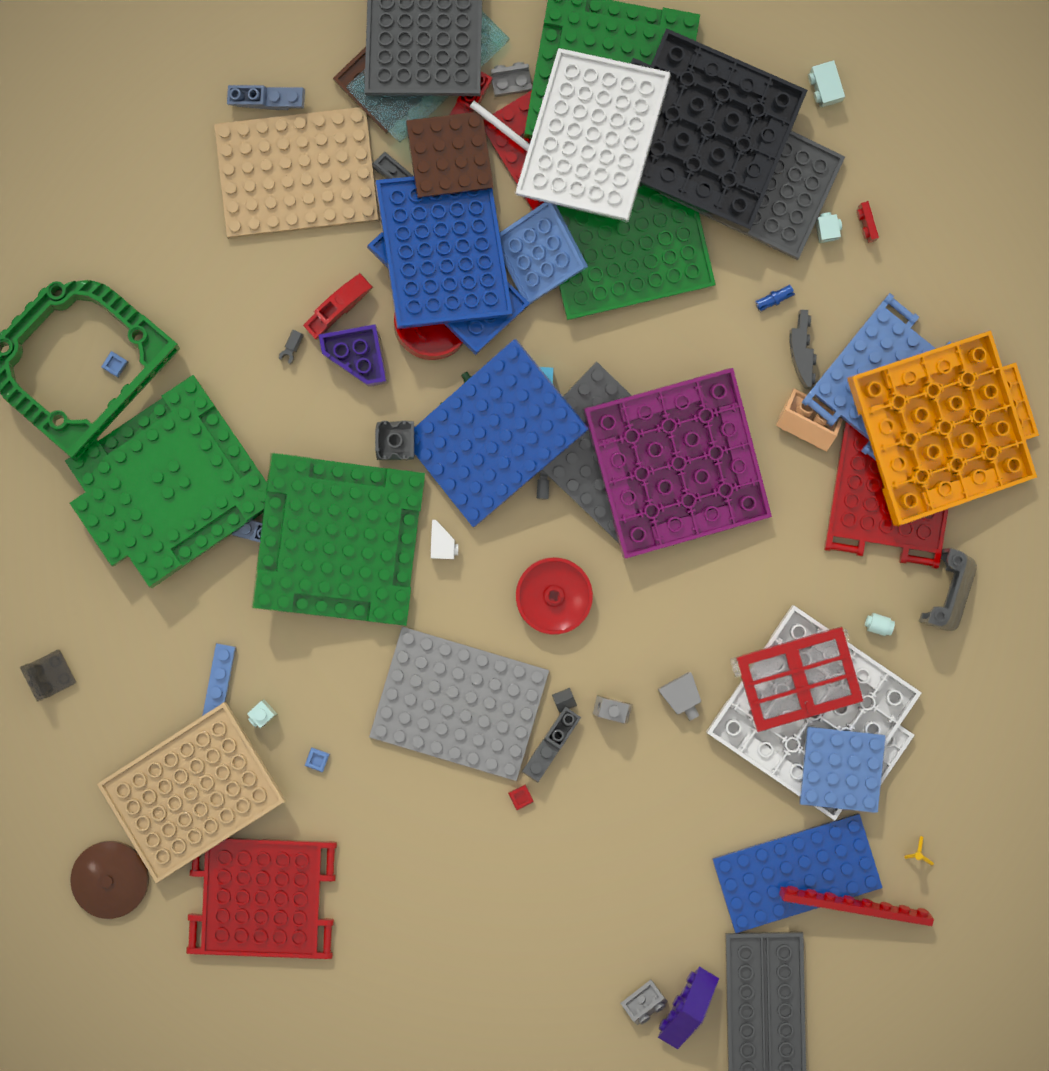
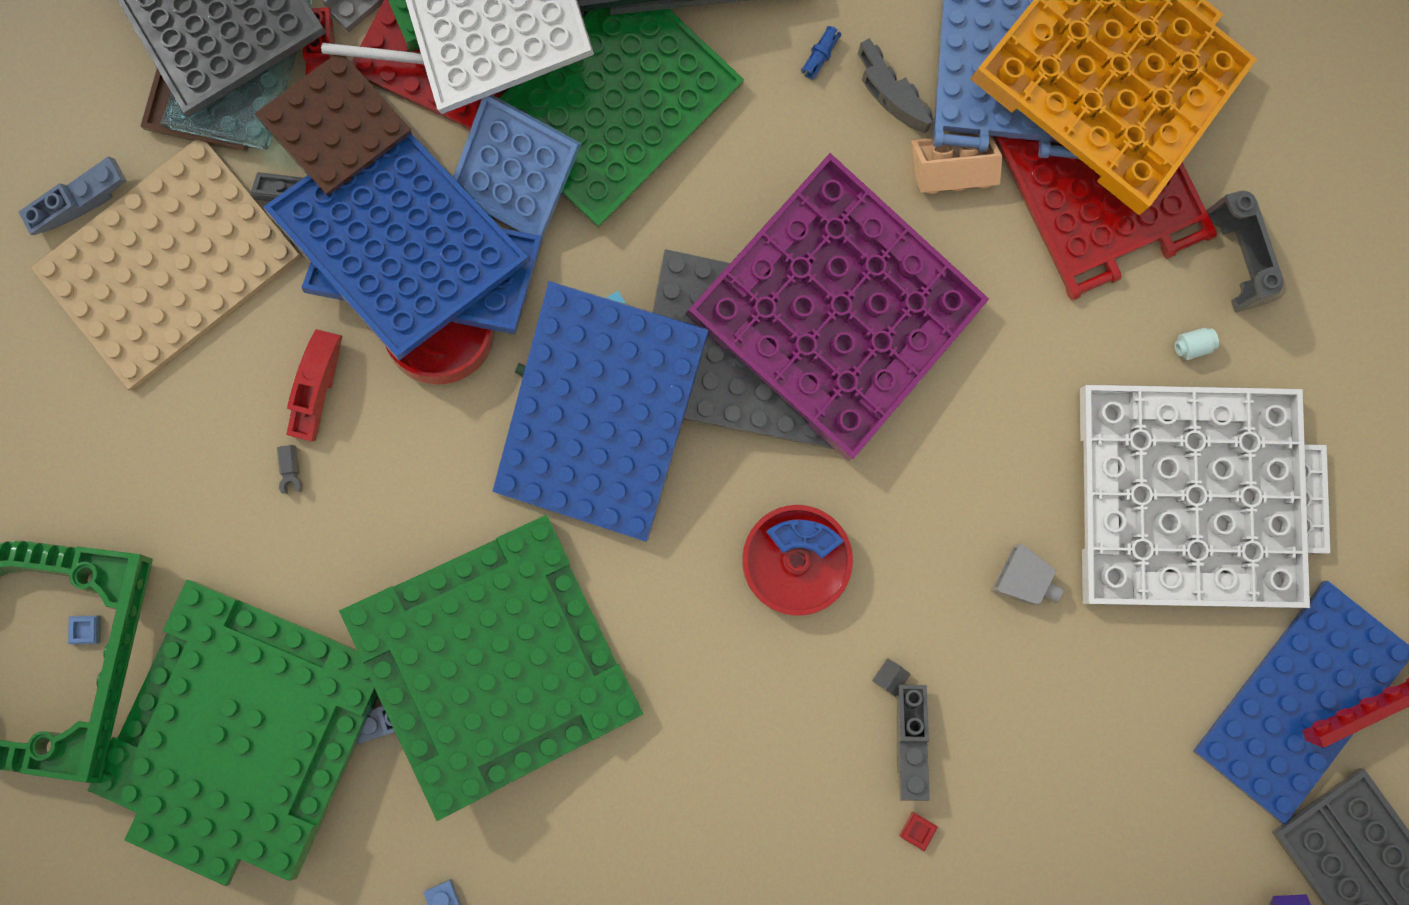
camera: 40 degrees left, 5 degrees down
dark purple brick [319,324,387,387] -> none
light grey plate [369,626,549,781] -> none
dark grey slope [375,421,415,460] -> none
white slope [431,520,459,559] -> none
dark grey bar [536,470,549,499] -> none
light grey torso [593,695,632,723] -> none
door [730,627,863,732] -> none
medium blue plate [799,726,886,813] -> none
none -> blue tile [766,520,844,559]

